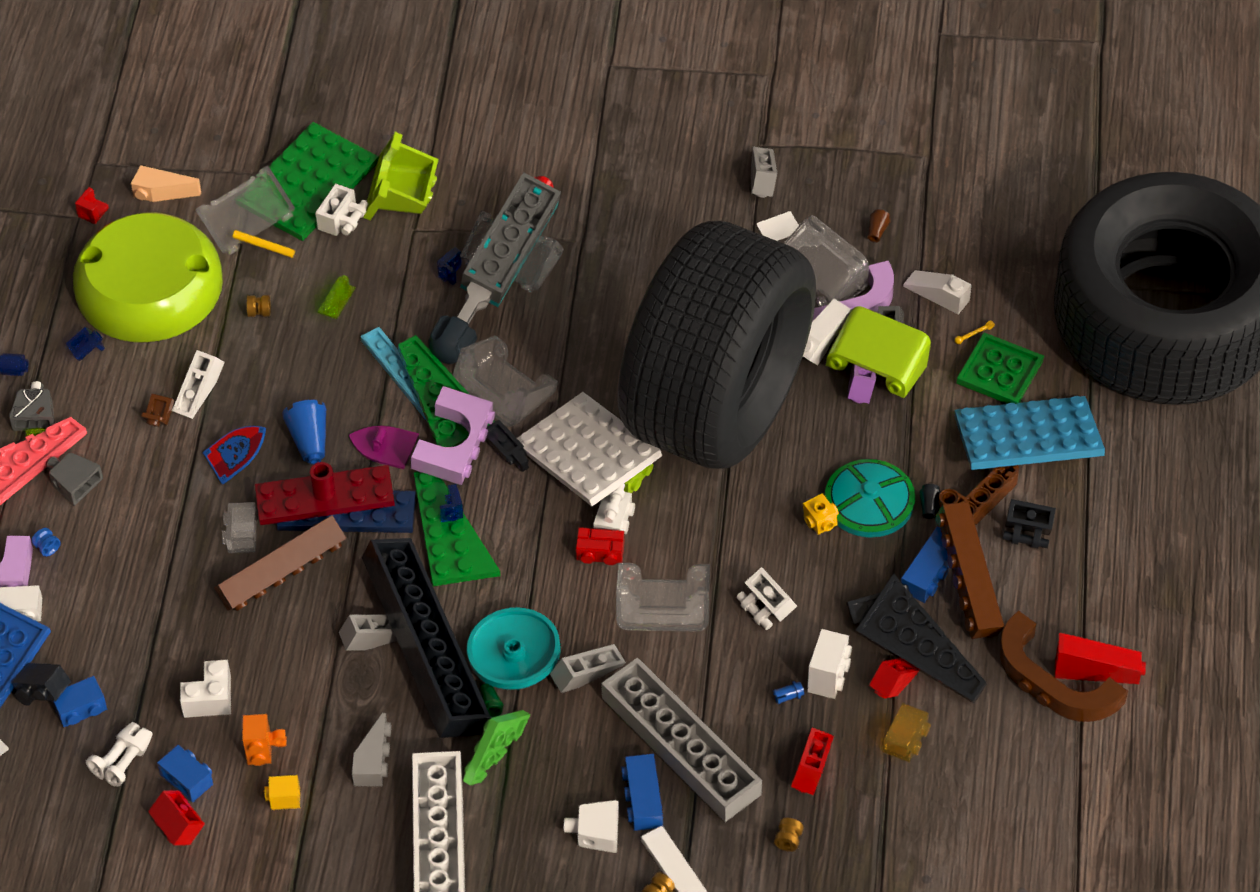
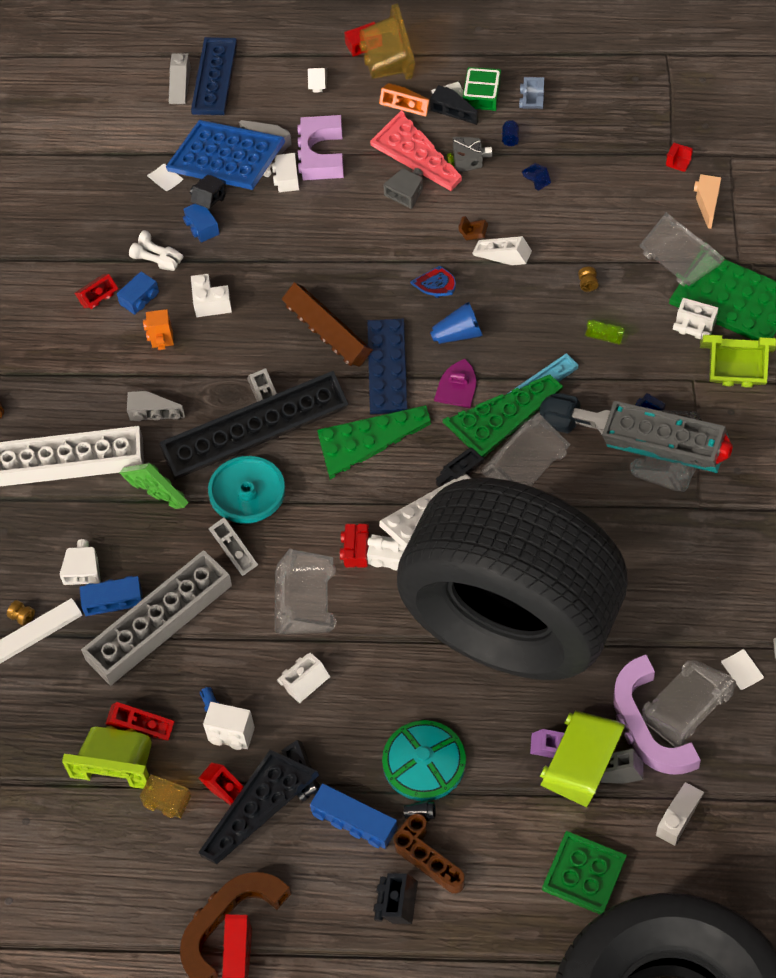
camera: 90 degrees right, 5 degrees up
blue wheel [31,528,61,557] -> none
lime cylinder [73,212,223,342] -> none
clear brick [222,502,257,553] -> none
yellow bar [233,230,295,258] -> none
dark red plate [255,462,395,525] -> none
yellow brick [265,775,300,810] -> none
lavender arch [411,386,495,485] -> none
clear blue bracket [440,484,463,522] -> none
dark green cone [480,683,504,718] -> none
pearl gold wheel [774,818,804,851] -> none
white slope [803,299,852,365] -> none
yellow brick [803,493,838,535] -> none
reddish brown cone [867,209,890,242] -> none
reddish brown brick [936,502,1004,639] -> none
yellow hinge [954,321,995,344] -> none
dark azure plate [955,396,1105,470] -> none
none -> lime windscreen [62,726,152,790]

